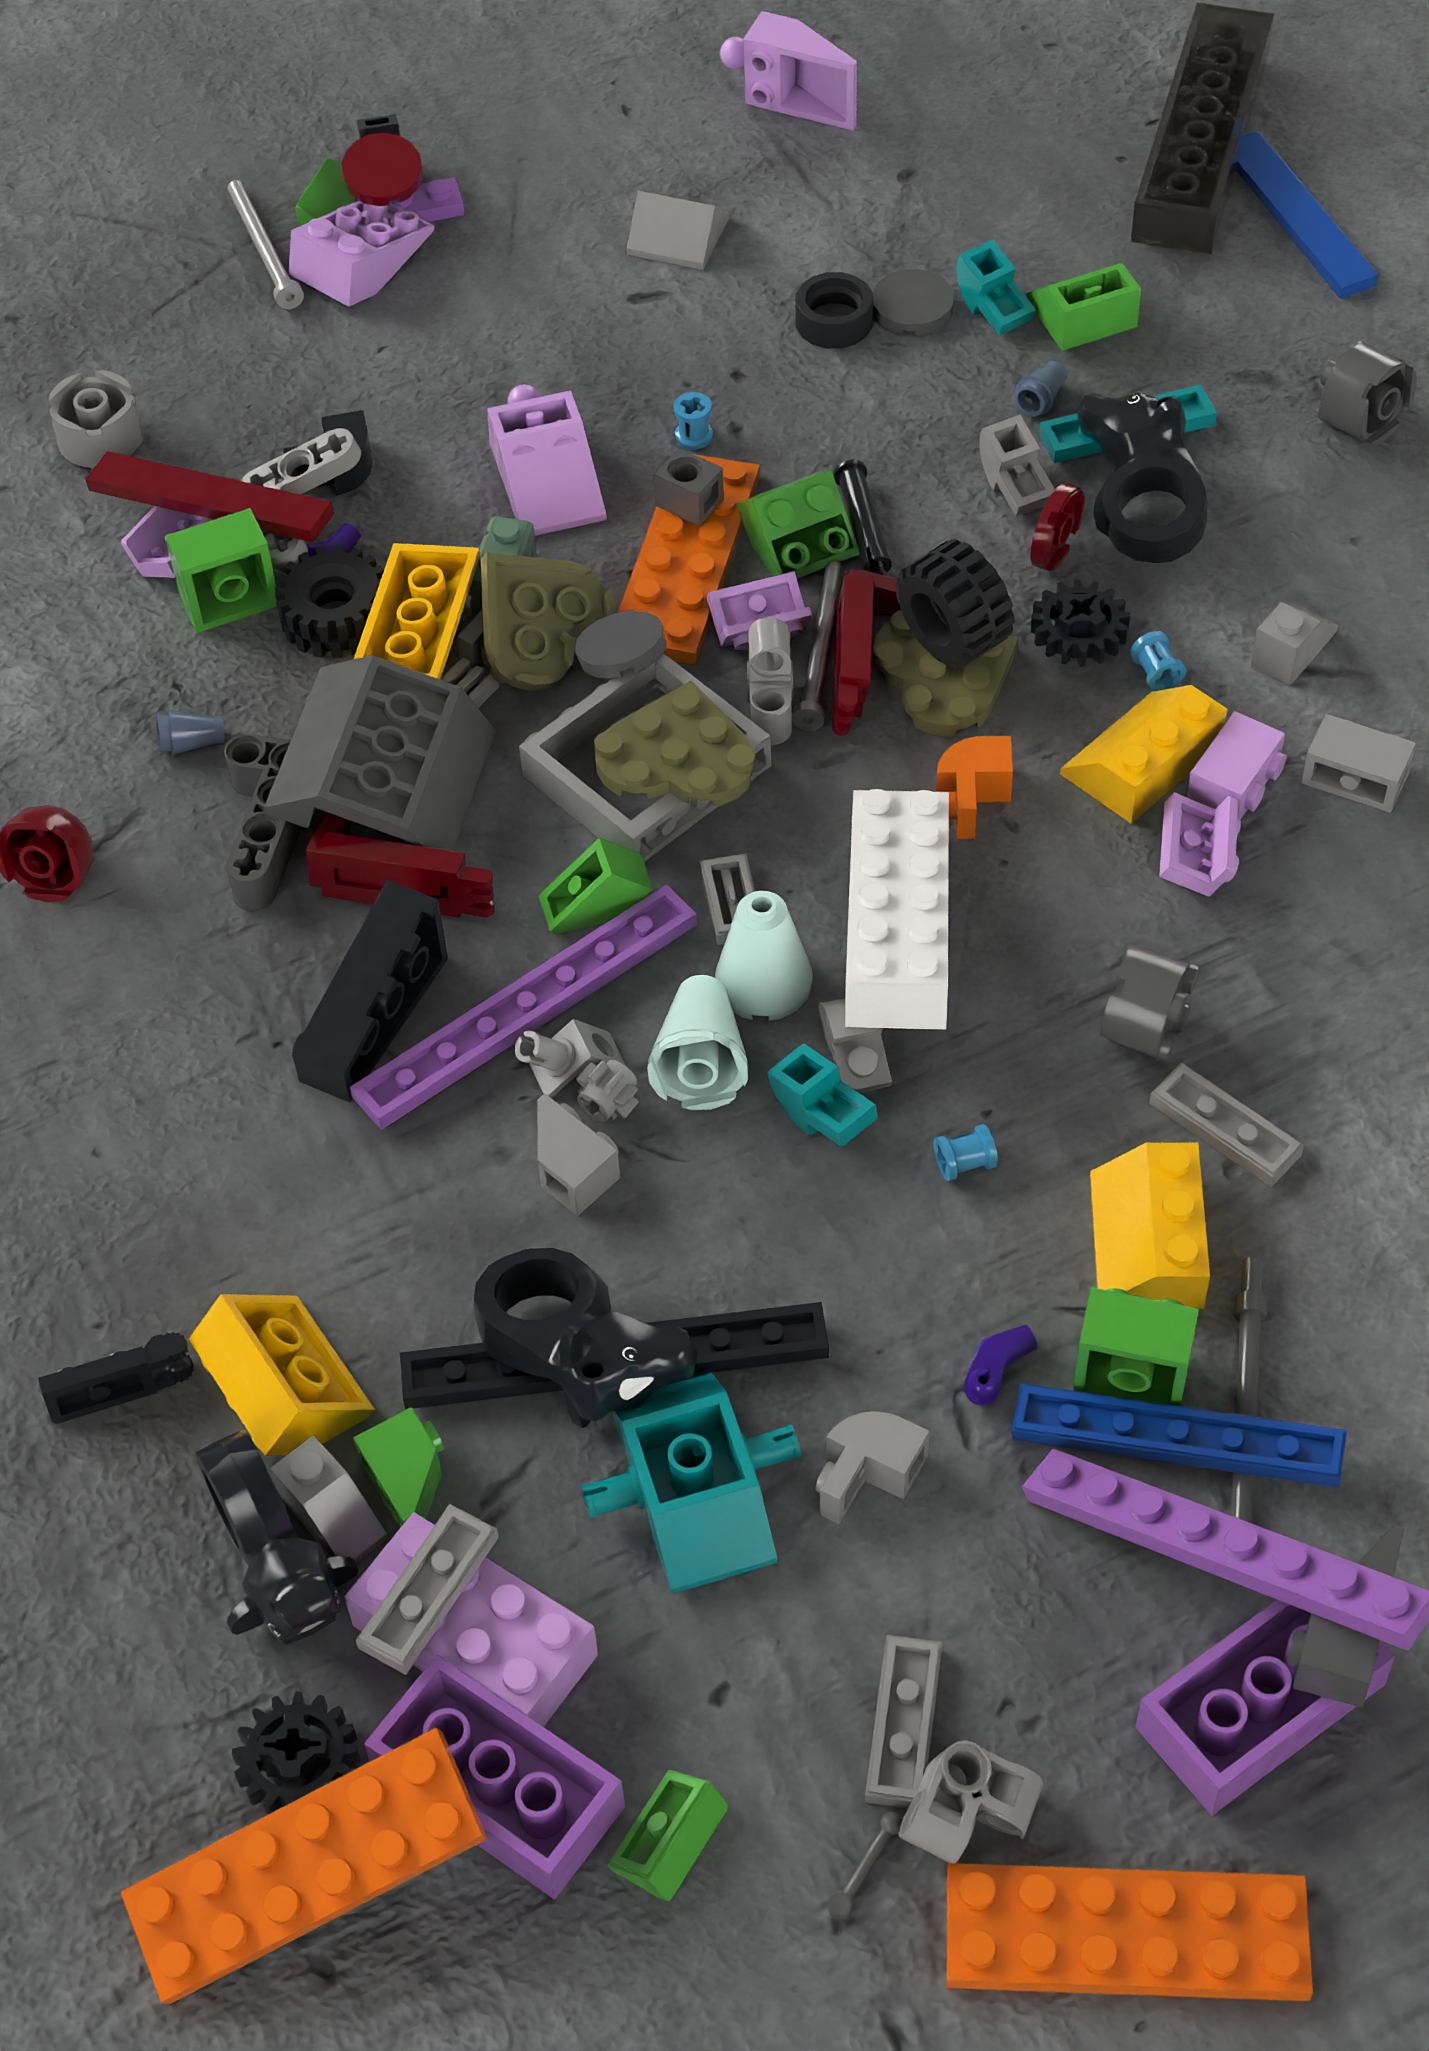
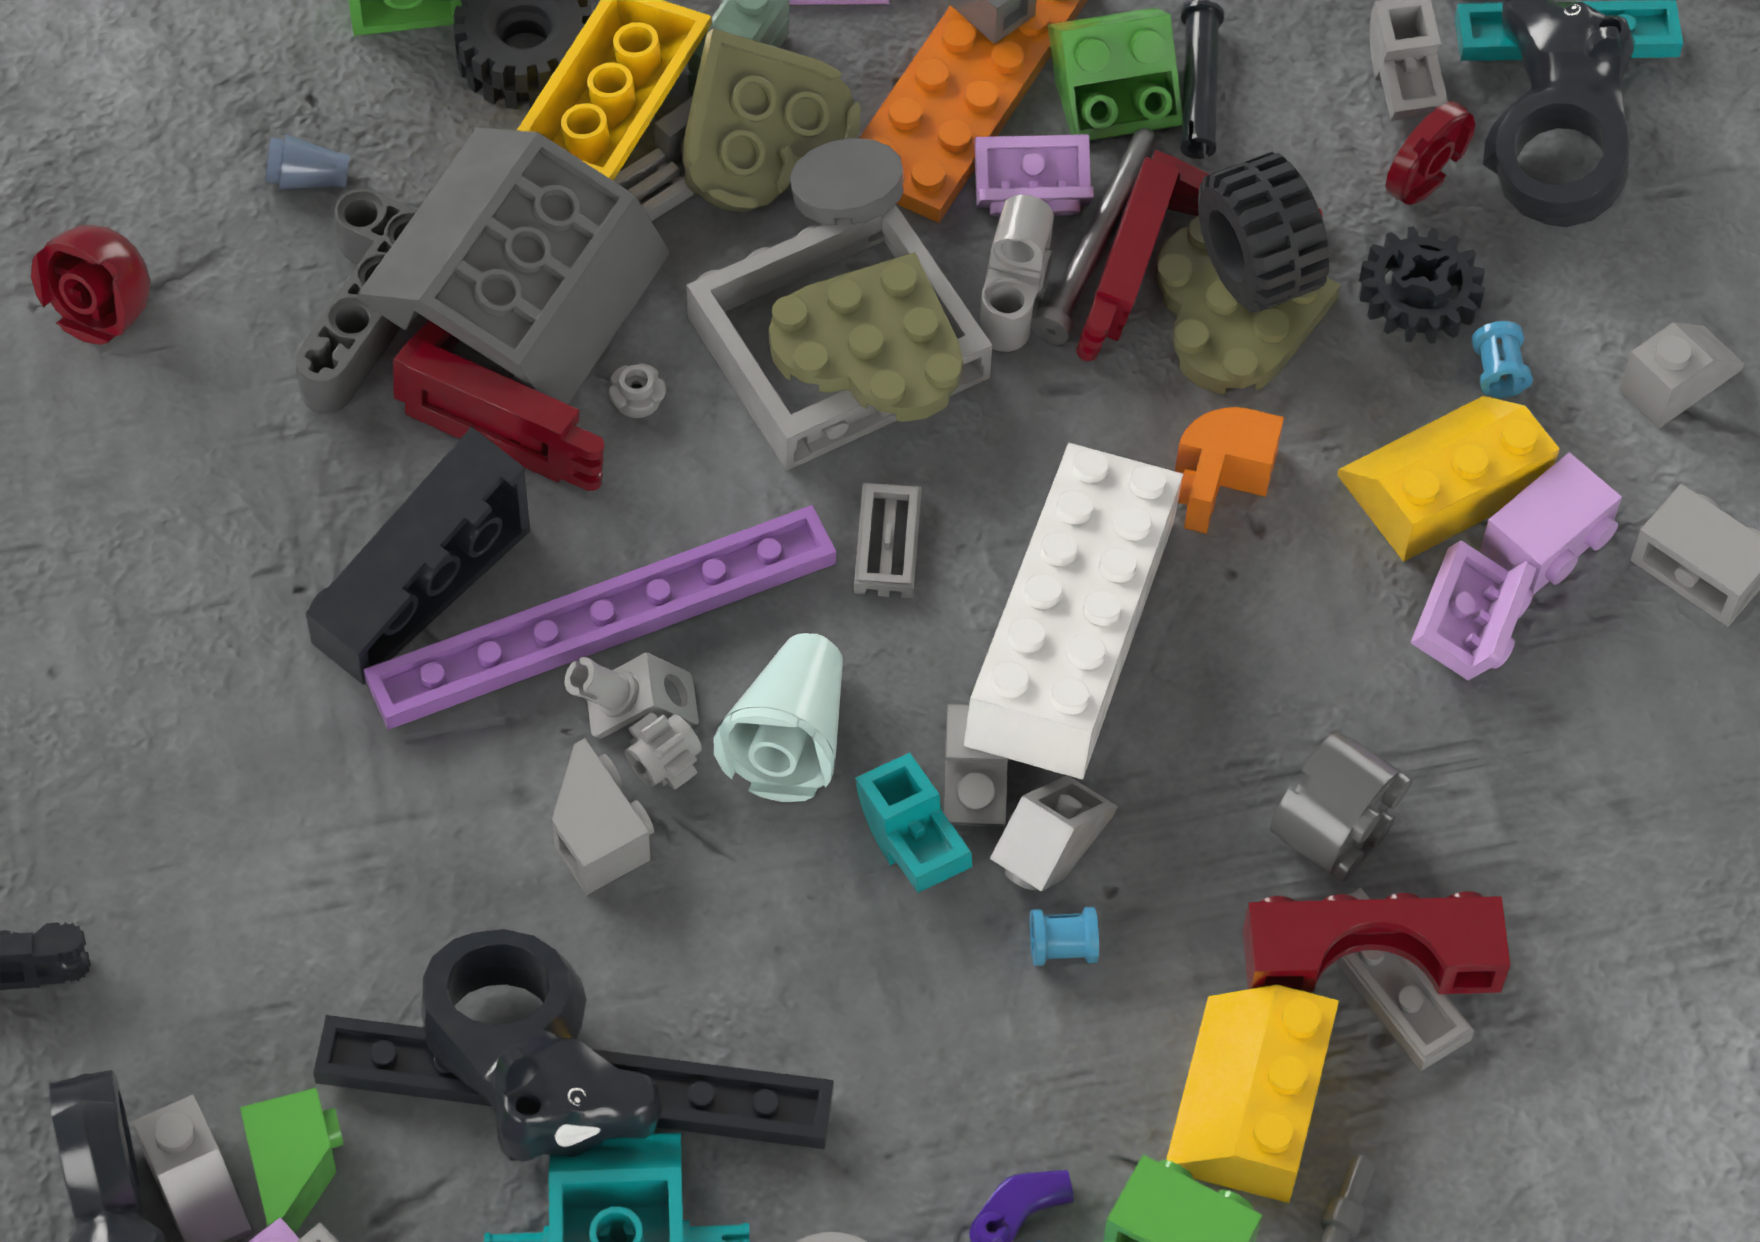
camera: 10 degrees right, 5 degrees up
yellow slope [188,1294,375,1456] -> none
bright green slope [538,837,654,934] -> none
light aqua cone [715,891,813,1021] -> none
none -> light grey plate [608,363,666,418]
none -> light grey slope [990,775,1118,892]
none -> dark red arch [1243,891,1510,994]

